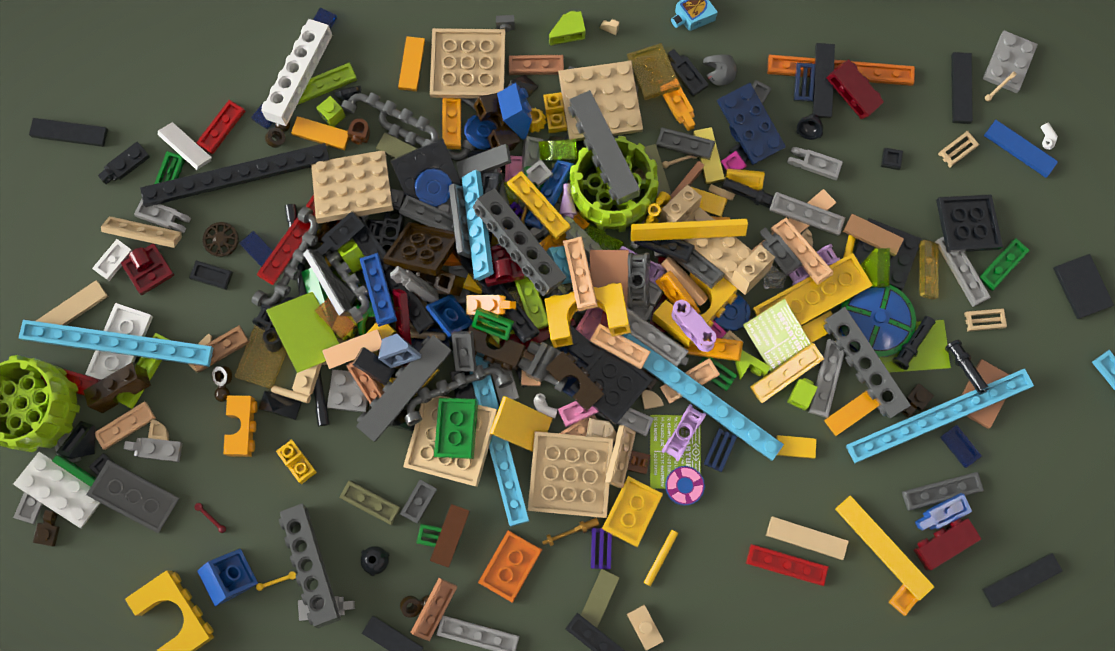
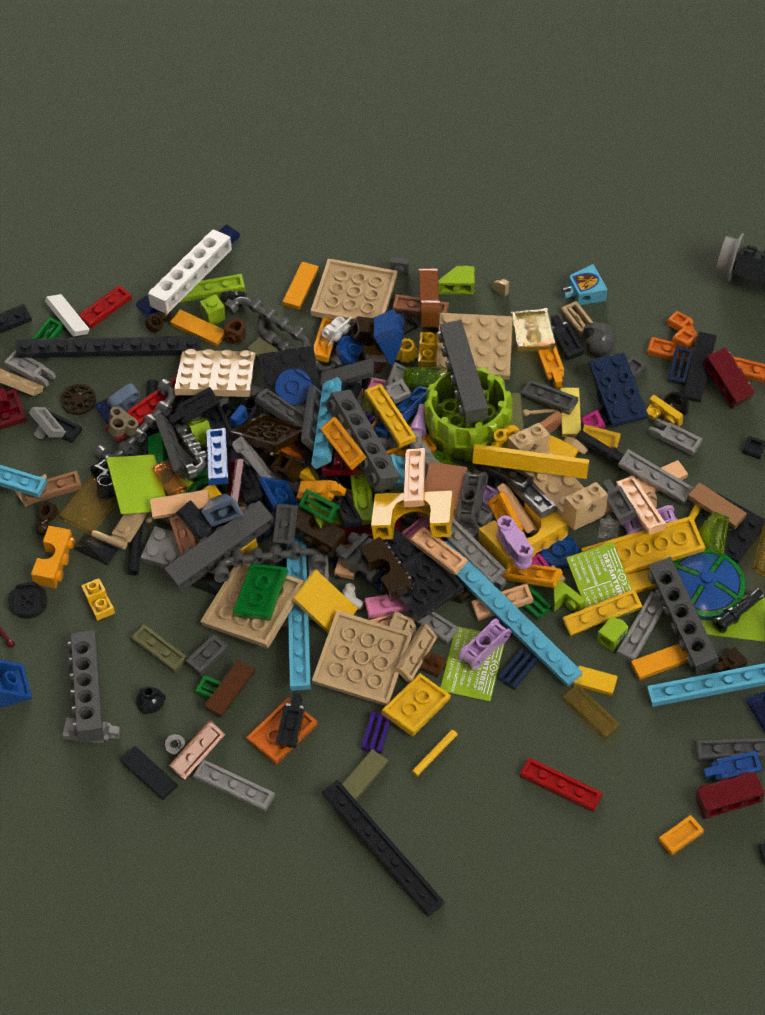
camera: 15 degrees right, 20 degrees down
yellow hinge [256,571,297,591] -> none
pearl gold piece [542,518,599,546] -> none
tan tile [627,605,663,651] -> none
tan tile [641,390,664,410] -> none
tile [665,466,705,506] -> none
tan tile [766,516,848,560] -> none
yellow tile [835,496,934,601] -> none
none -> black tile [8,582,48,619]
none -> light grey tile [29,407,66,439]
none -> sand blue piece [107,383,140,412]
none -> dark tan piece [108,407,138,437]
none -> blue tile [230,405,248,429]
none -> black hinge [276,693,305,749]
none -> light orange tile [320,417,366,470]
none -> white hinge [322,317,352,346]
none -> dark orange beam [419,268,440,328]
none -> tan tile [561,301,593,336]
none -> clear yellow tile [563,685,620,740]
none -> yellow hinge [646,394,683,427]
none -> orange tile [666,311,698,348]

